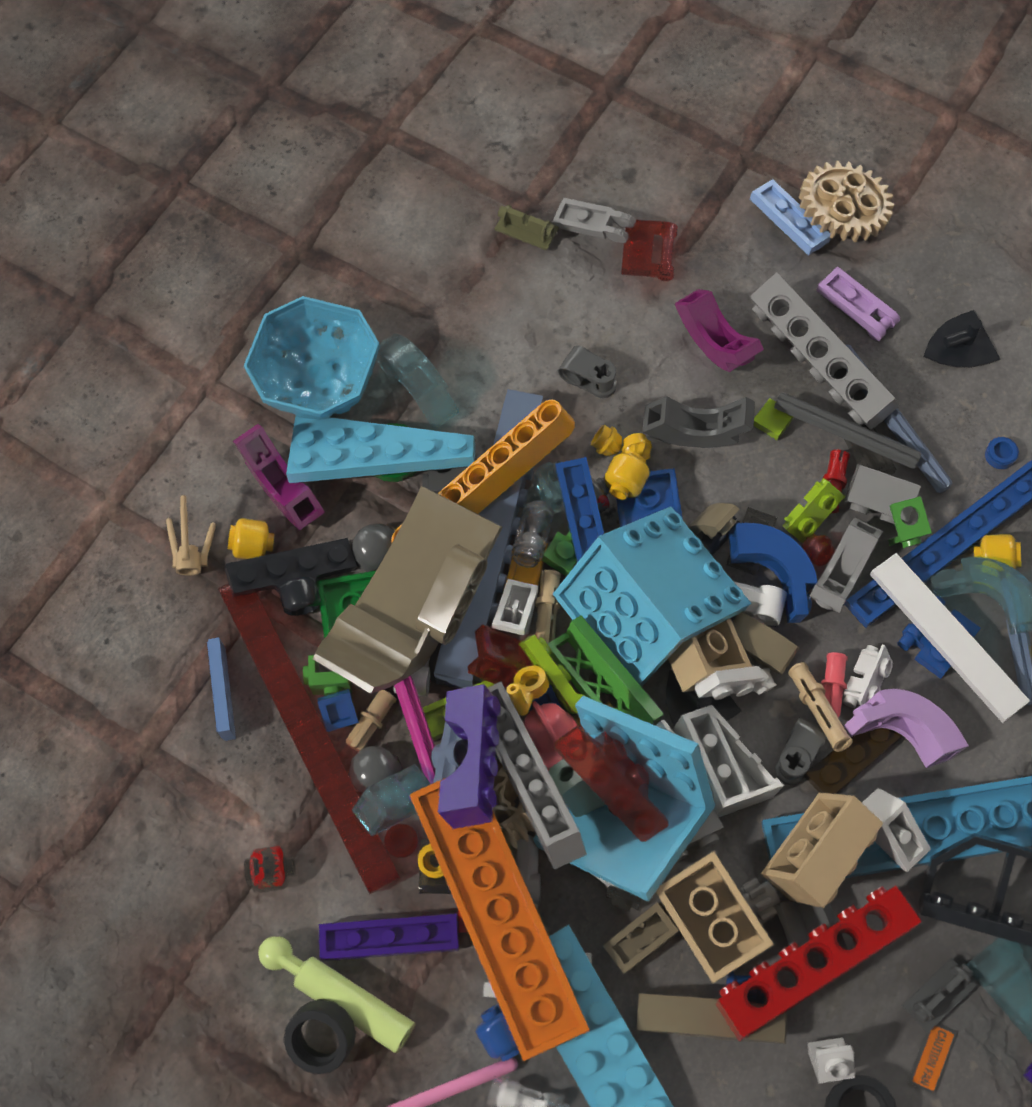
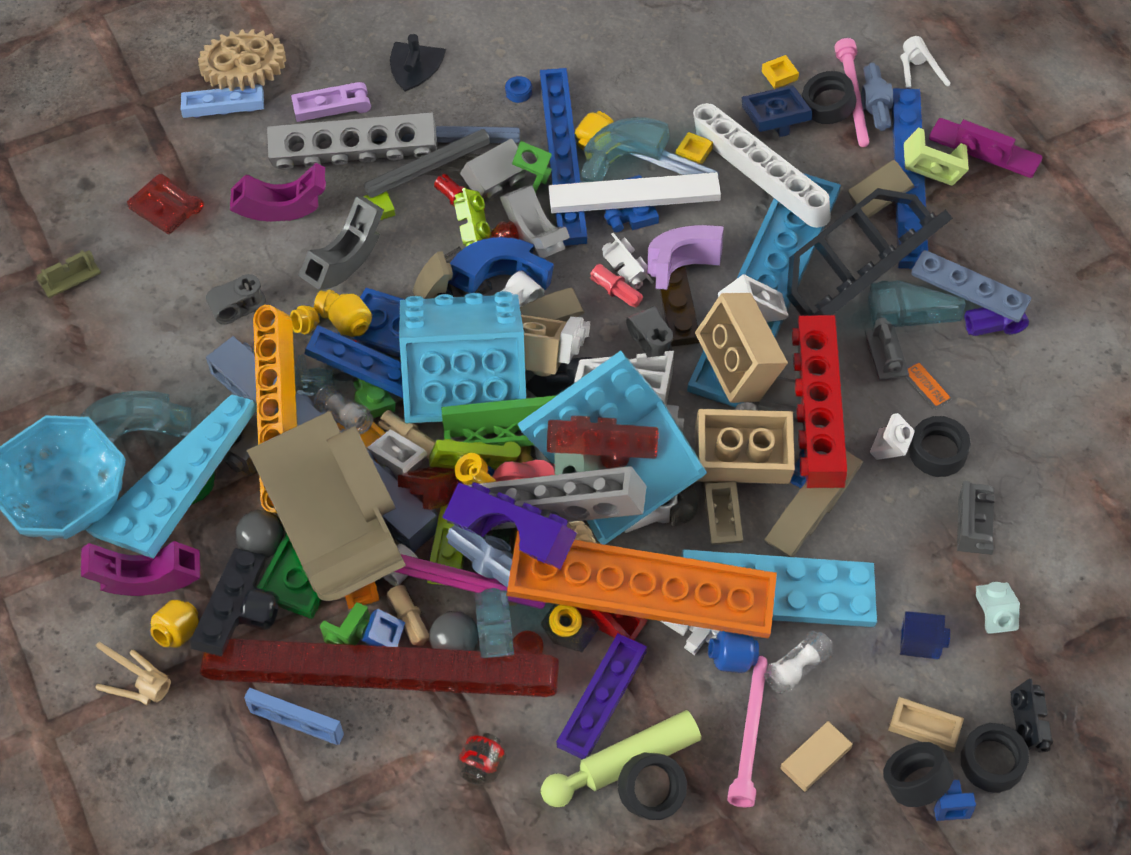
camera: 60 degrees left, 10 degrees down
light grey hinge [552,198,636,243] -> none
tan pin [788,662,853,752] -> none

